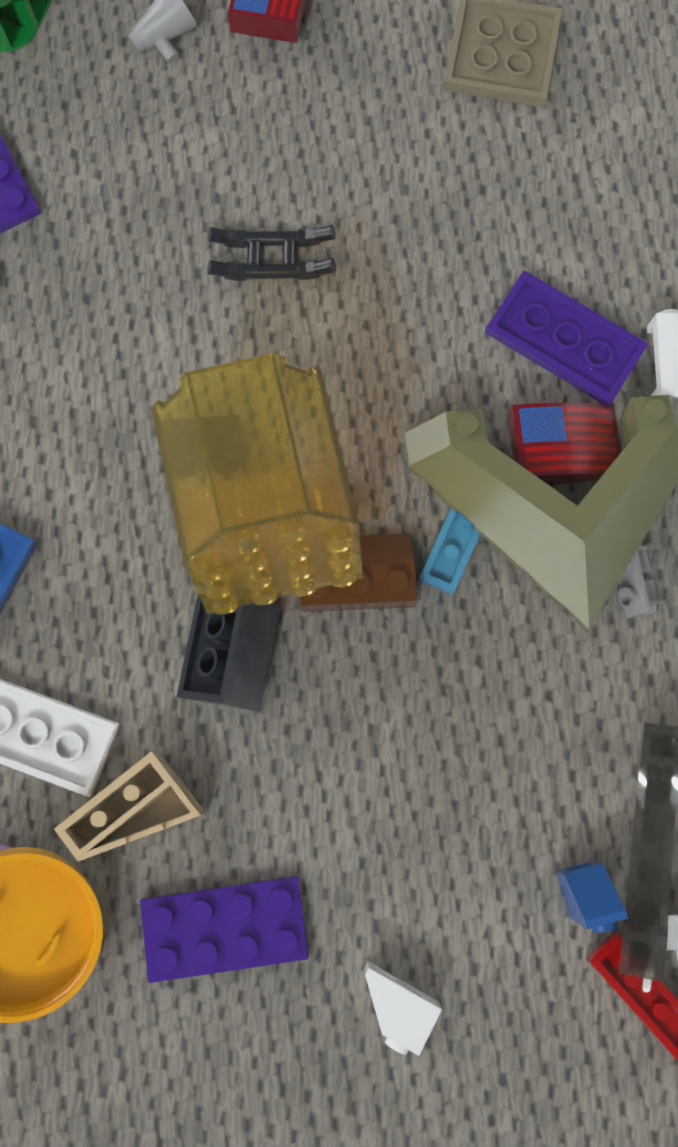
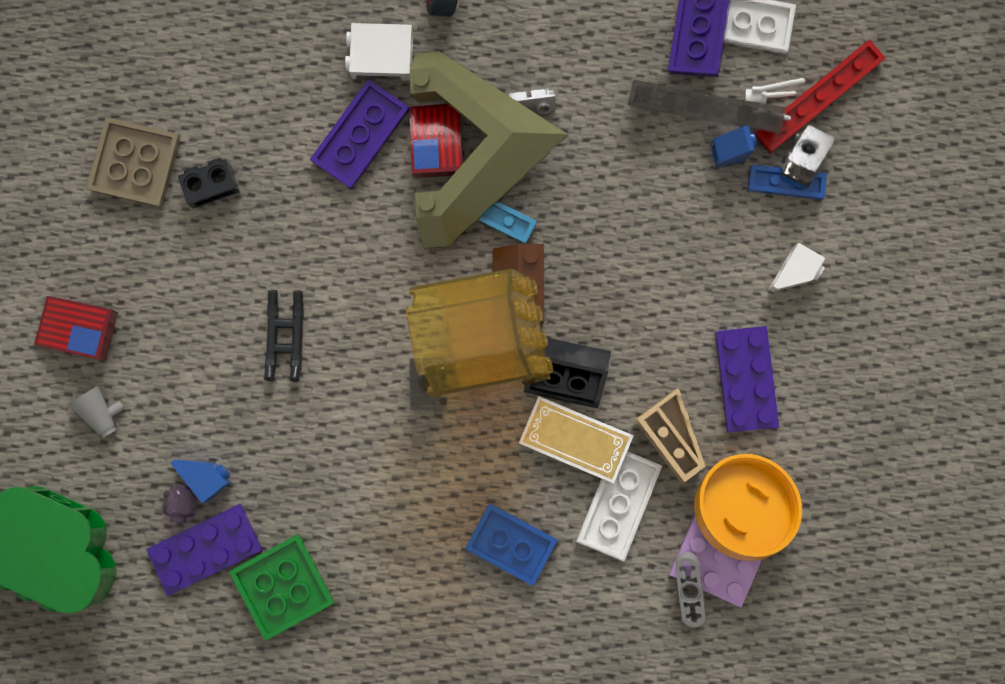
camera: 85 degrees left, 5 degrees up
none -> clear purple head [162,485,197,523]
none -> blue slope [171,460,232,503]
none -> black brick [178,158,240,209]
none -> pearl gold tile [519,396,634,484]
none -> blue plate [747,165,827,200]
none -> clear smoke brick [781,125,836,188]

